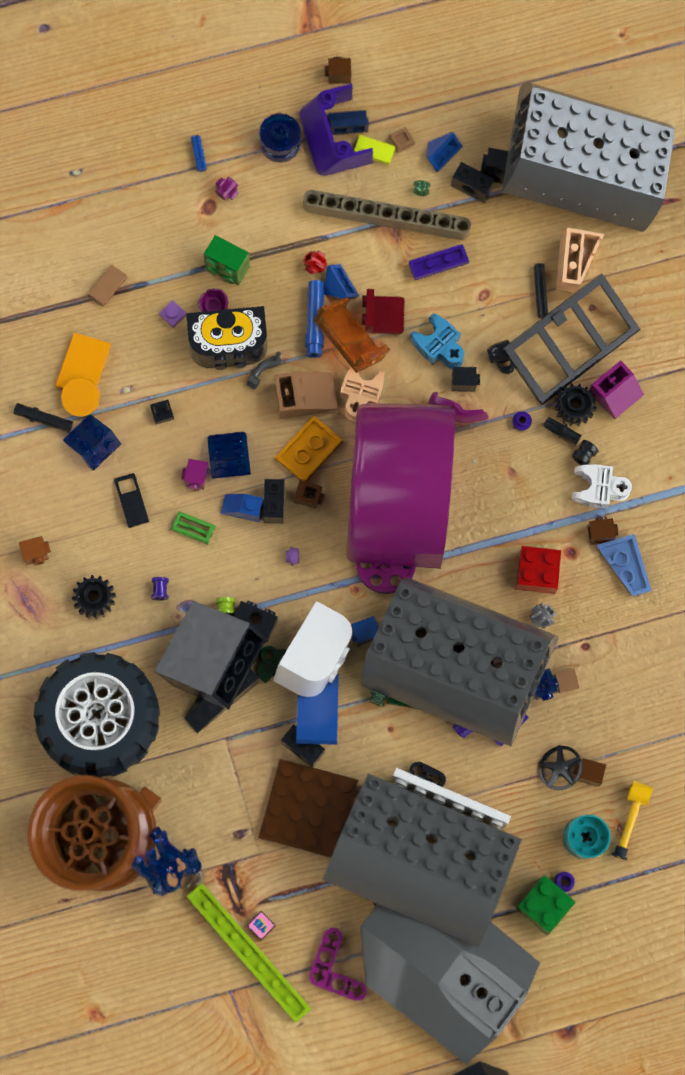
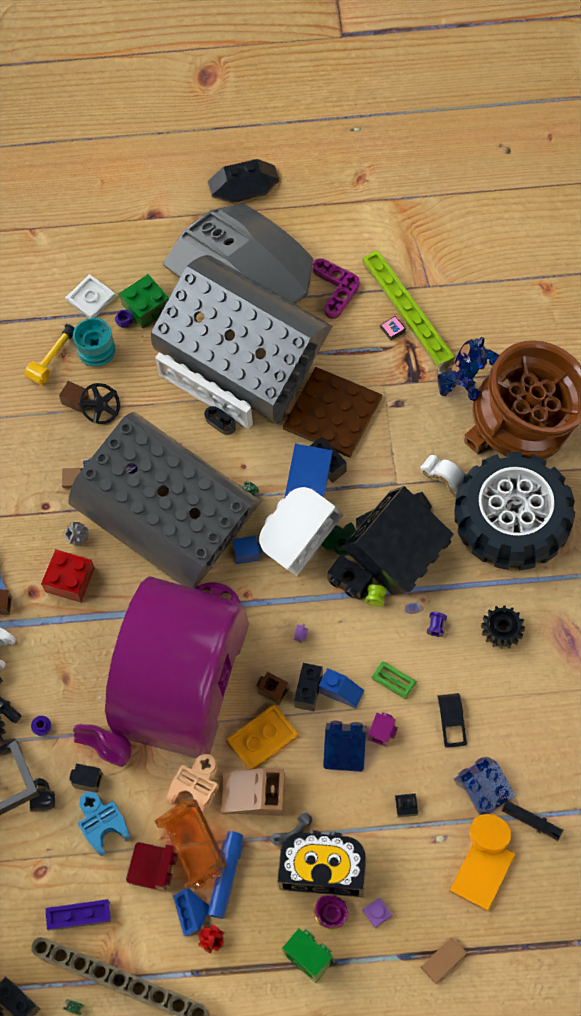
camera: 160 degrees left, 10 degrees down
dark orange brick [19,536,51,565] -> none
none -> white tile [65,274,116,318]
none -> white animal [420,455,465,495]

